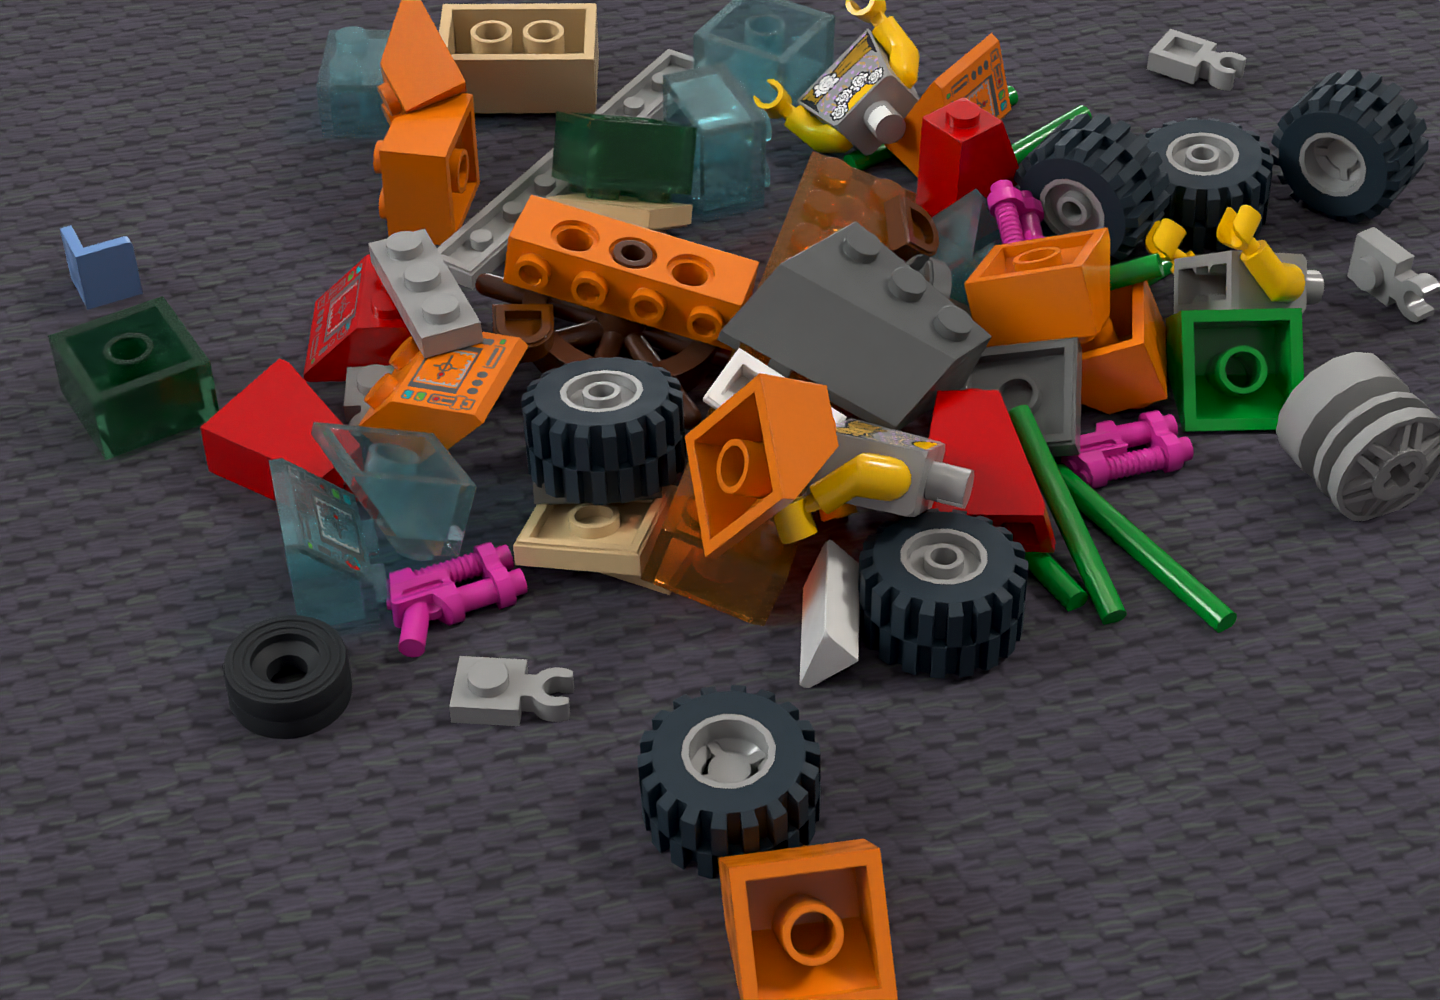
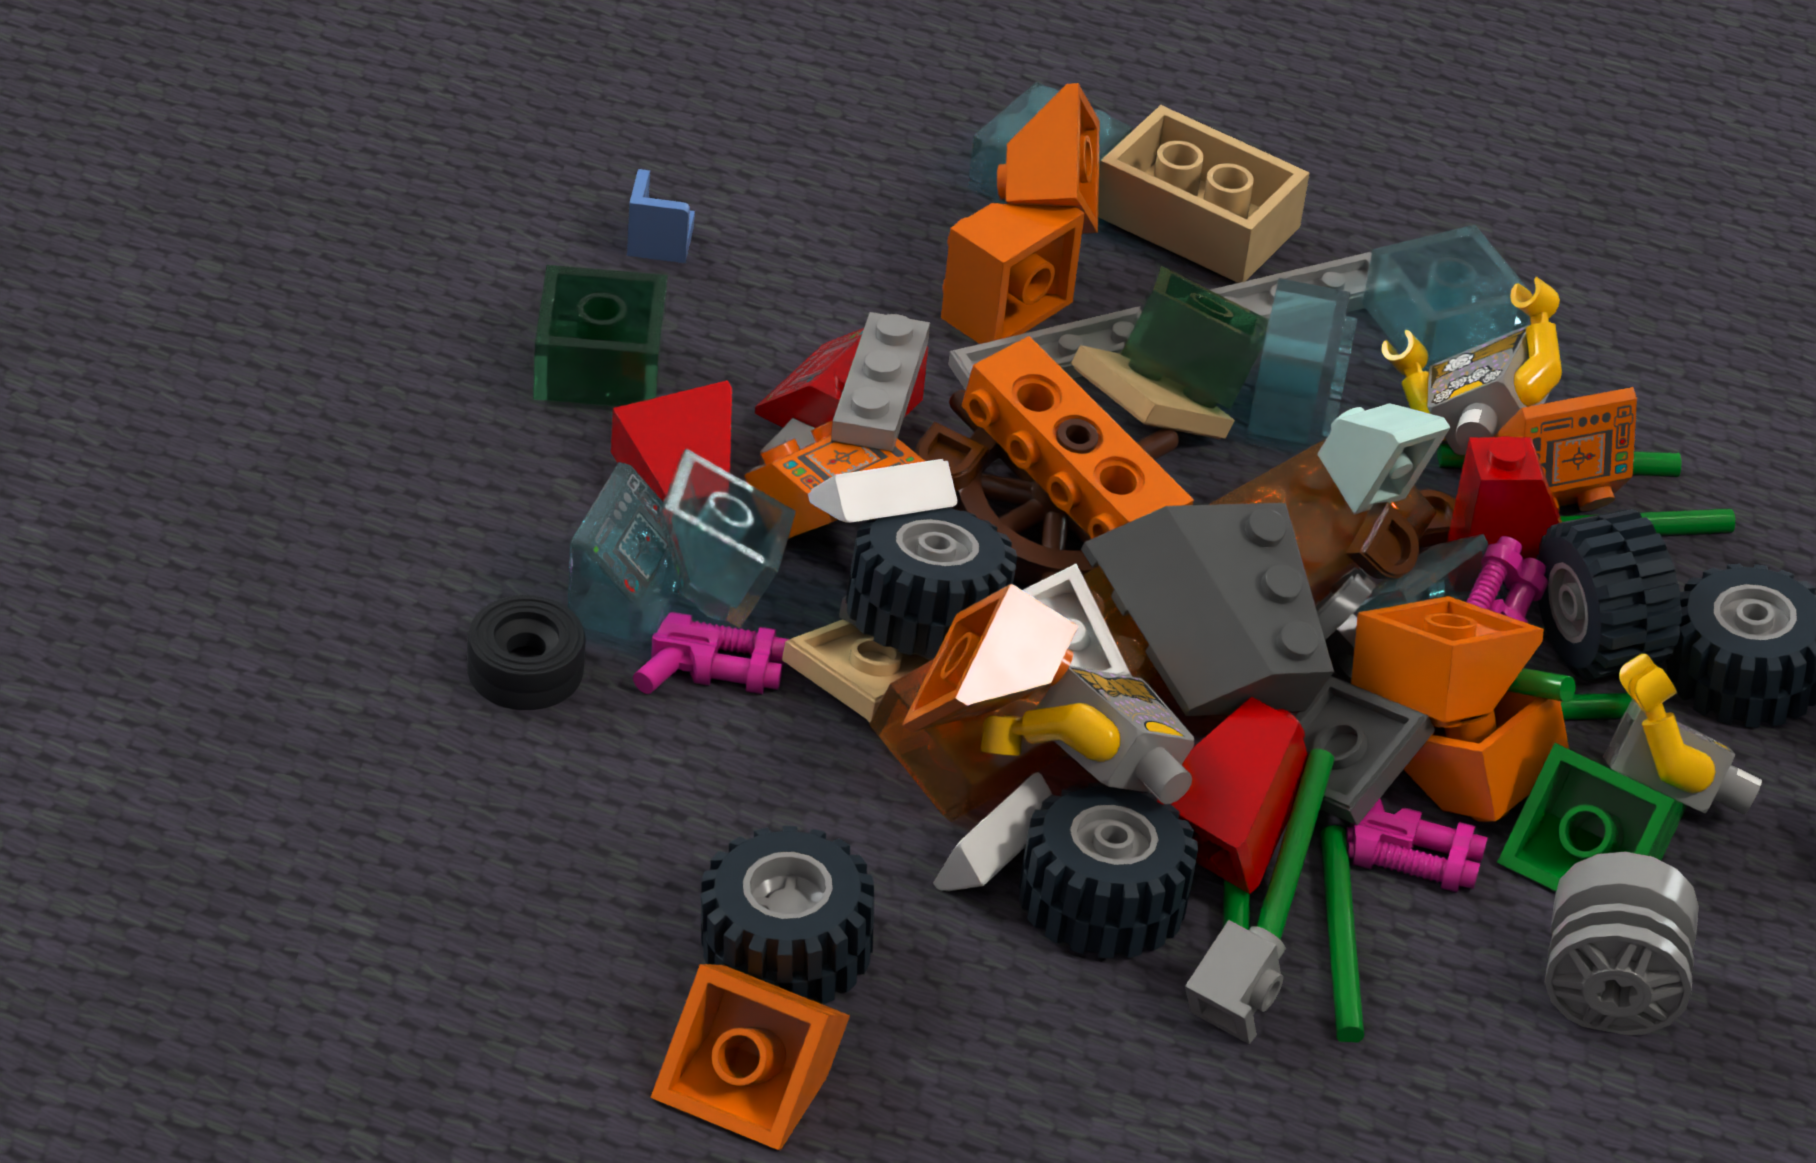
camera: 30 degrees right, 0 degrees up
light grey plate [449,656,574,726] -> none
none -> white slope [808,459,957,523]
none -> light grey brick [1185,920,1286,1044]
none -> light aqua slope [1317,403,1450,515]

